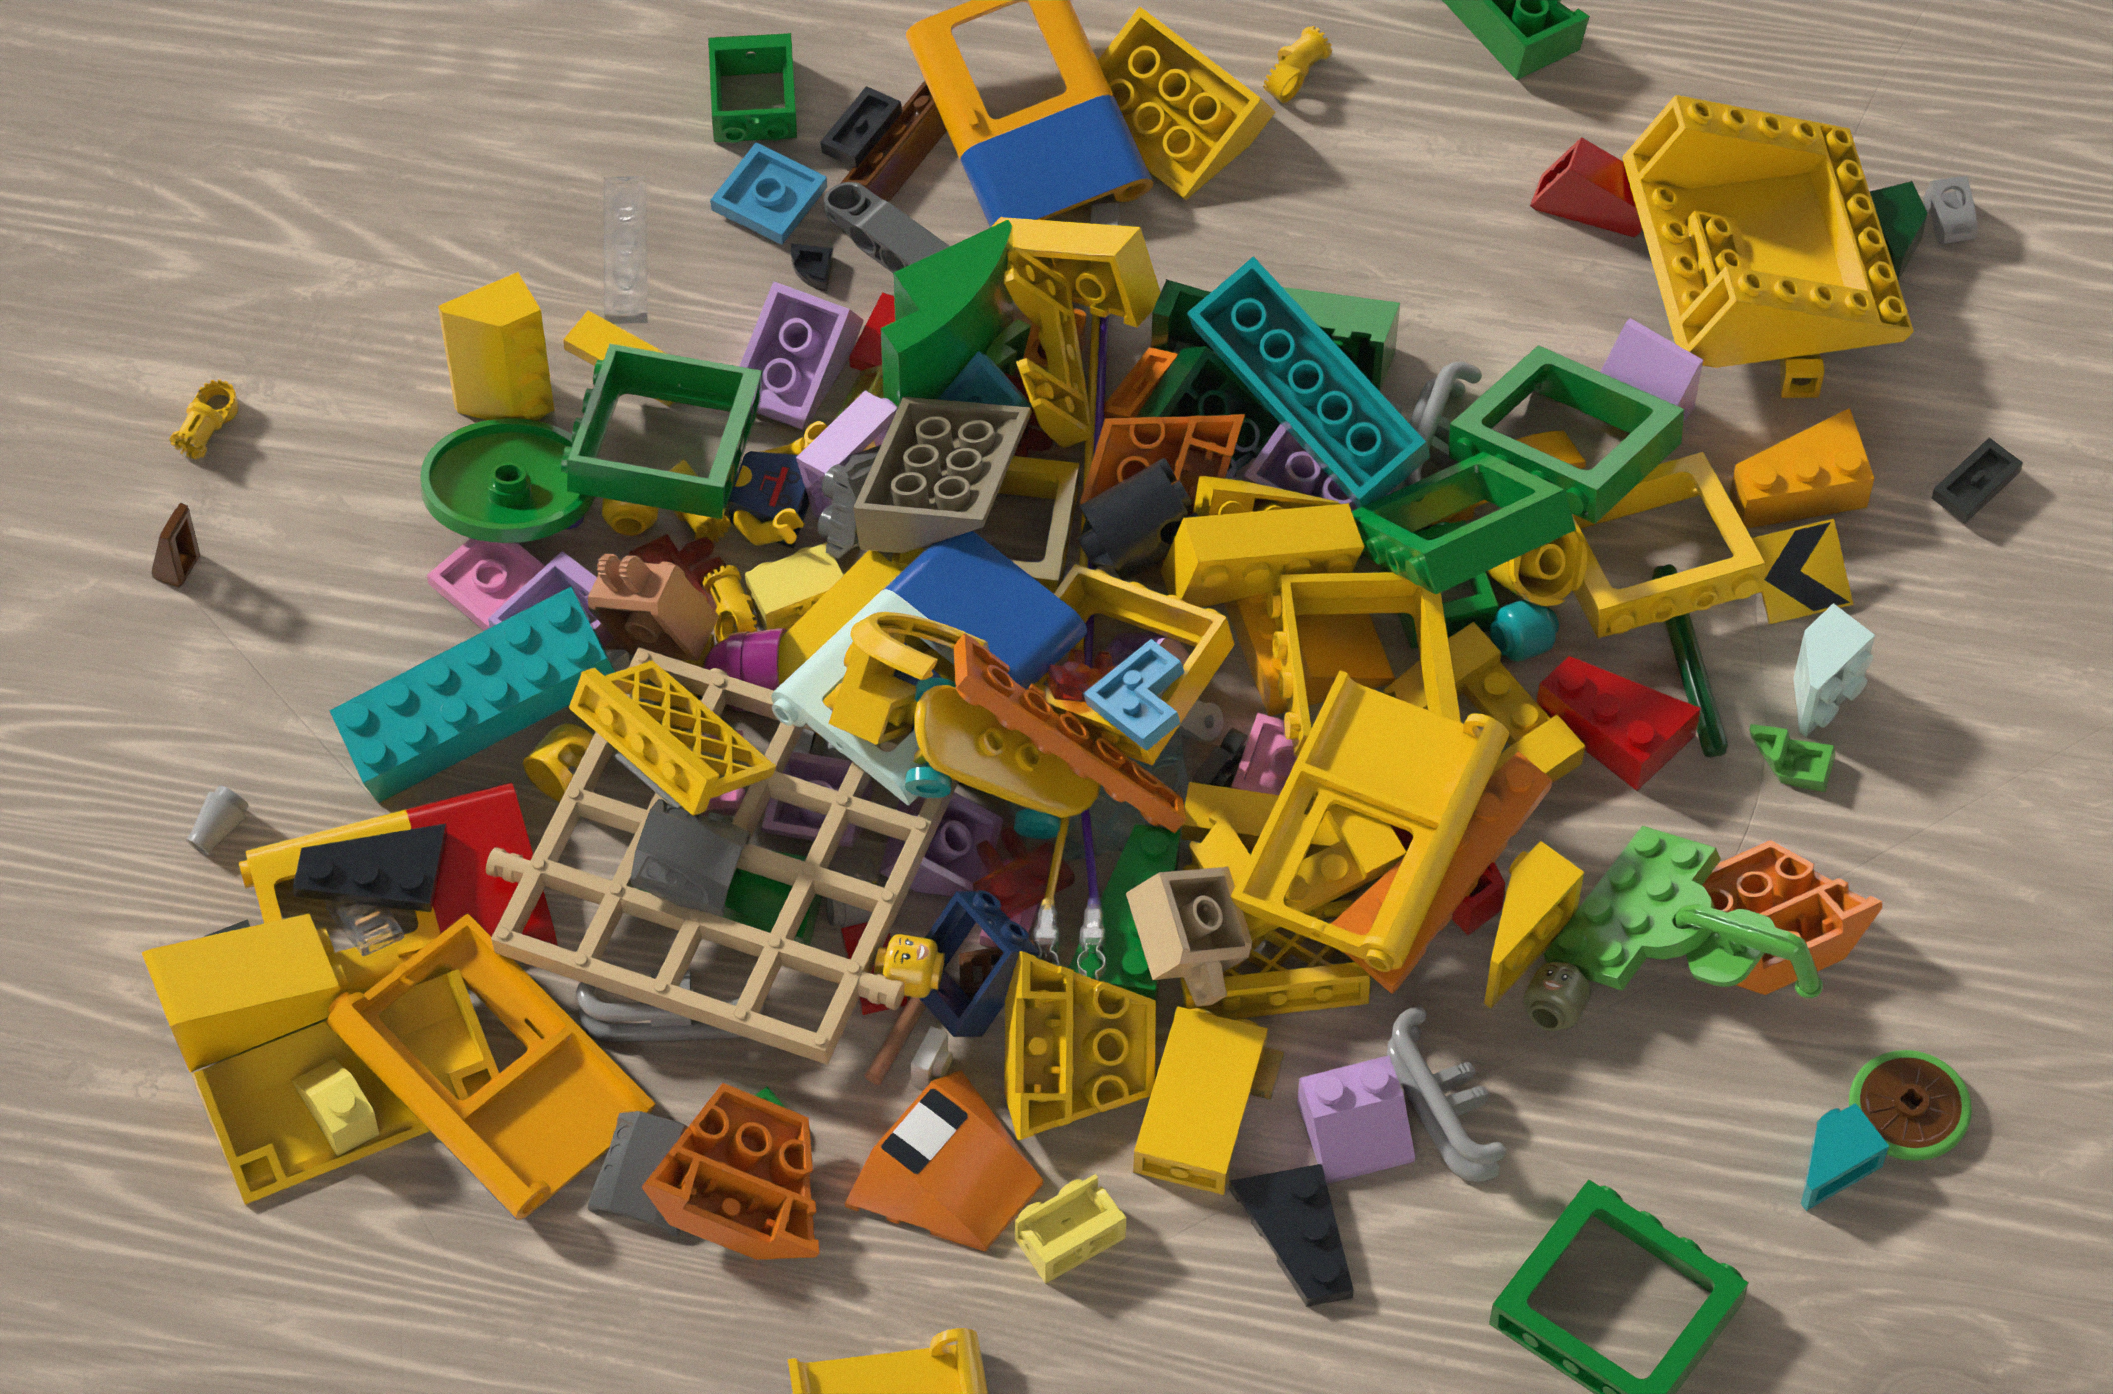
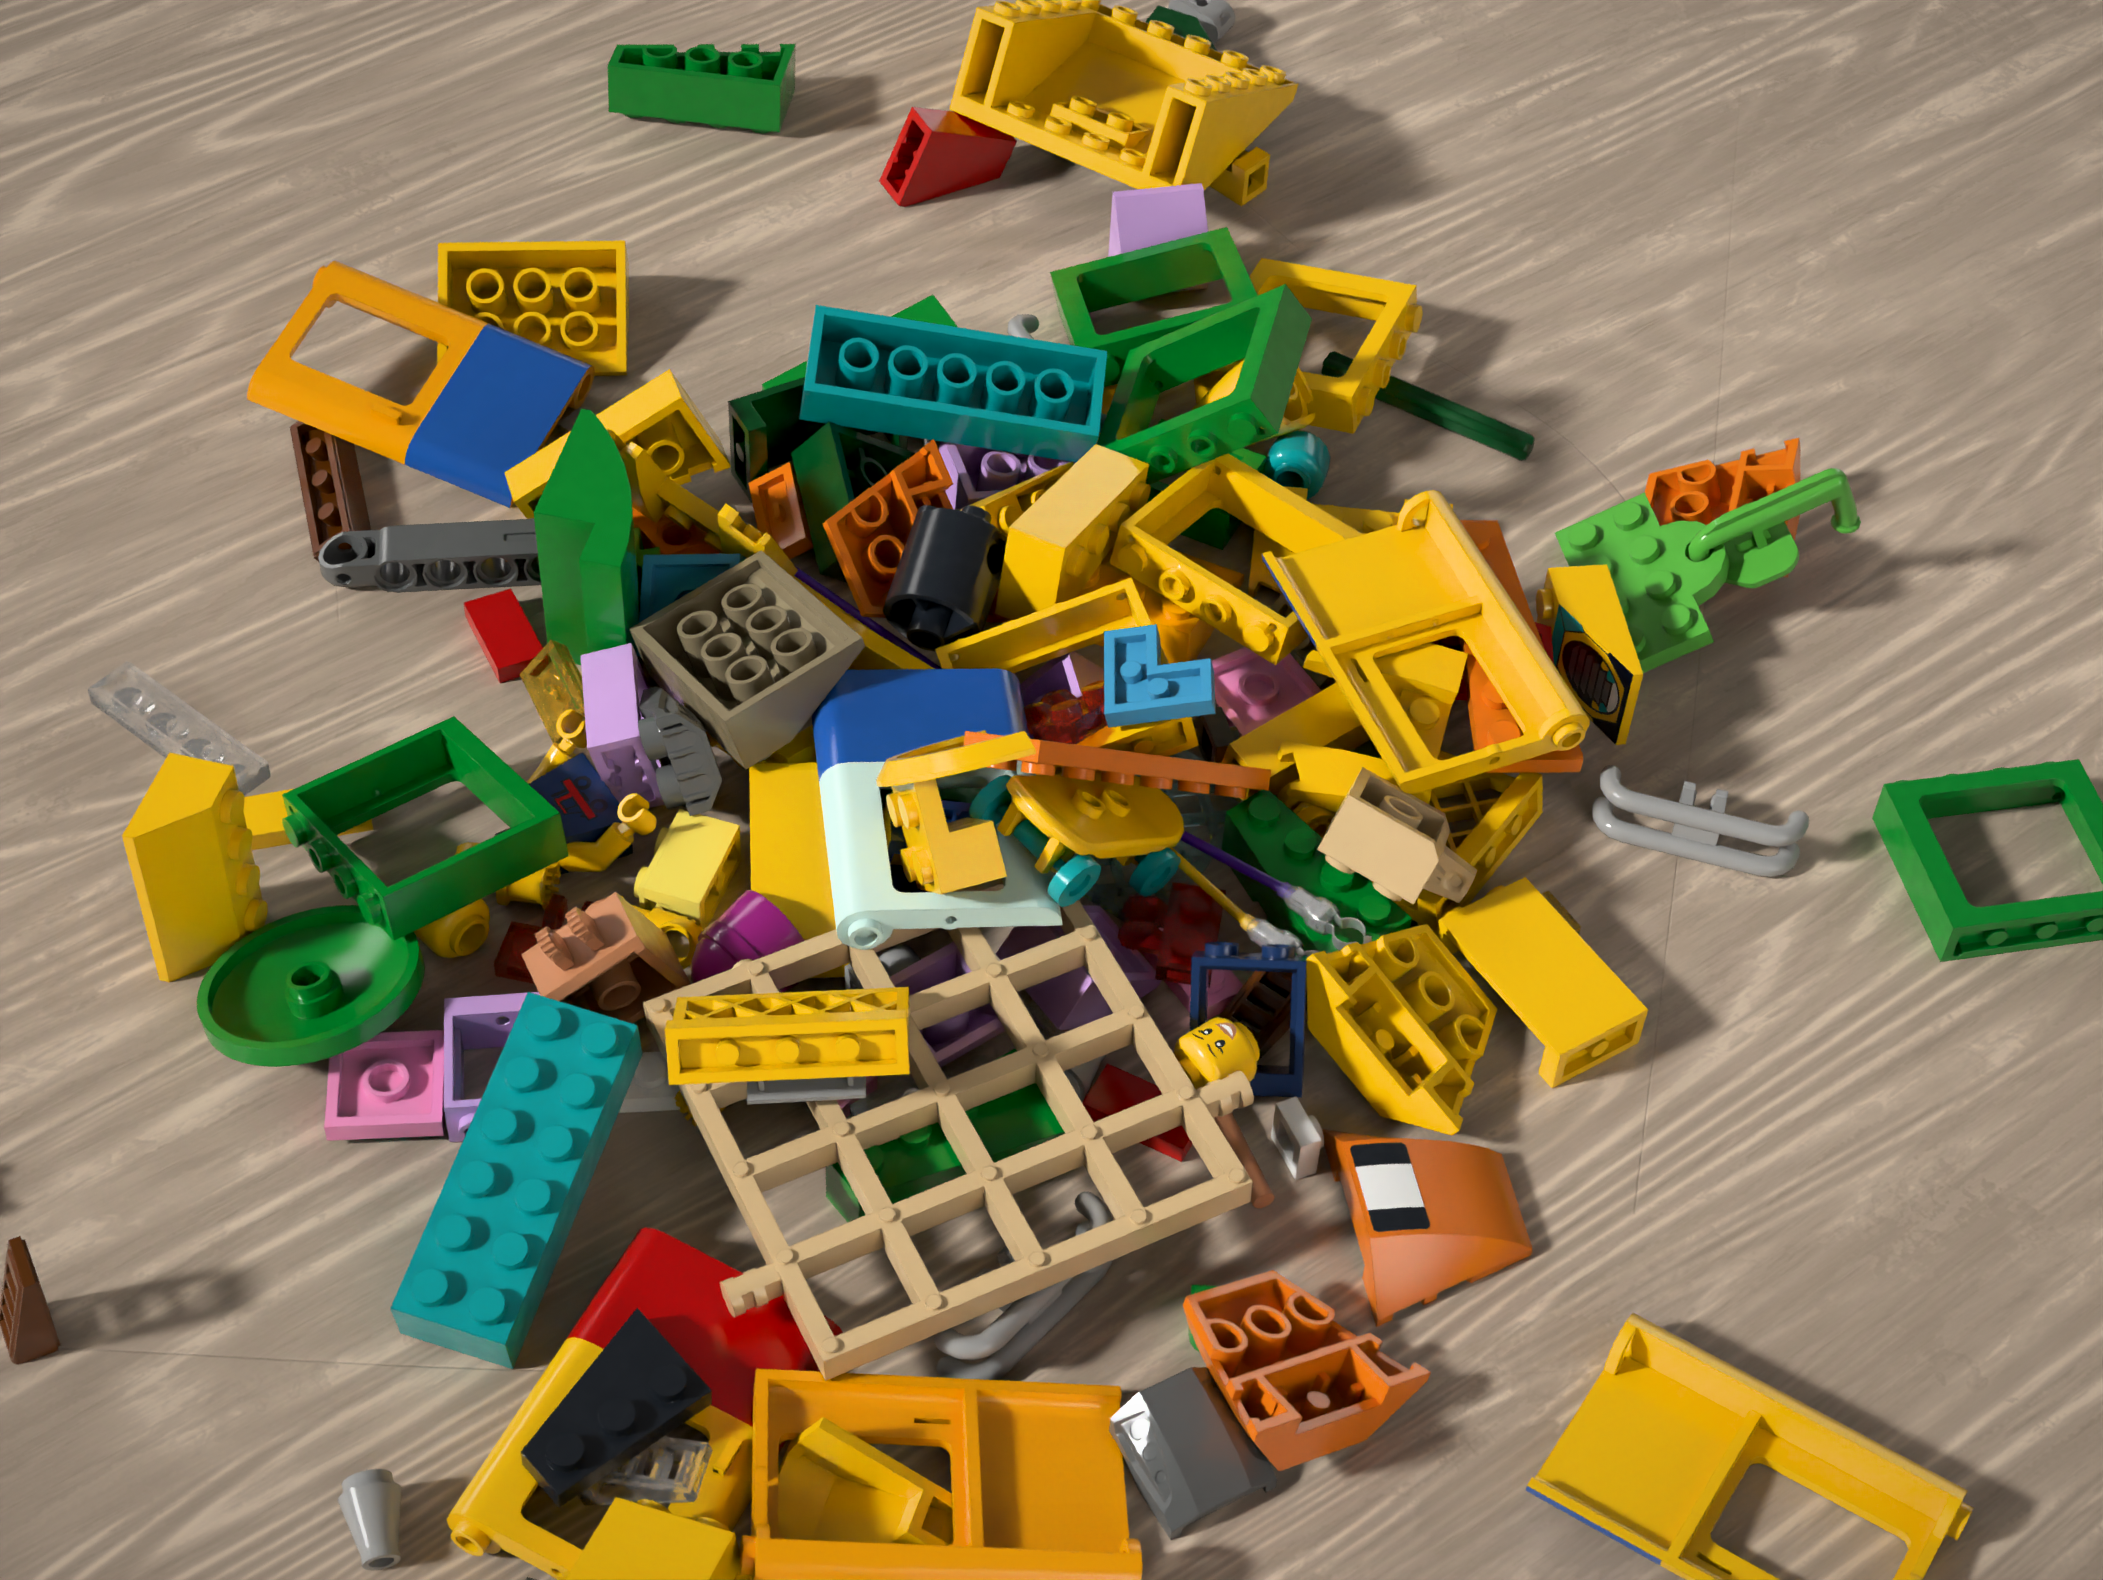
camera: 50 degrees left, 10 degrees down
yellow helmet [523,723,594,803] -> none
dark grey slope [630,799,750,916] -> none
green window [708,33,797,143] -> none
dark azure plate [710,142,827,245] -> none
lavender slope [739,281,864,431] -> none
black tile [791,243,834,291] -> none
black plate [820,86,902,168] -> none
light yellow hinge [1015,1174,1126,1284] -> none
black wing [1229,1164,1354,1307] -> none
yellow connector [1263,26,1333,103] -> none
lavender slope [1297,1055,1415,1184] -> none
olive head [1523,962,1591,1032] -> none
red wedge [1537,656,1701,791] -> none
light orange wedge [1730,408,1874,529] -> none
bright green slope [1749,724,1836,792] -> none
piece [1752,519,1854,624] -> none
light aqua slope [1794,603,1875,737] -> none
teal slope [1801,1103,1889,1211] -> none
reddish brown wheel [1849,1050,1972,1161] -> none
pearl dark grey plate [1931,437,2023,524] -> none

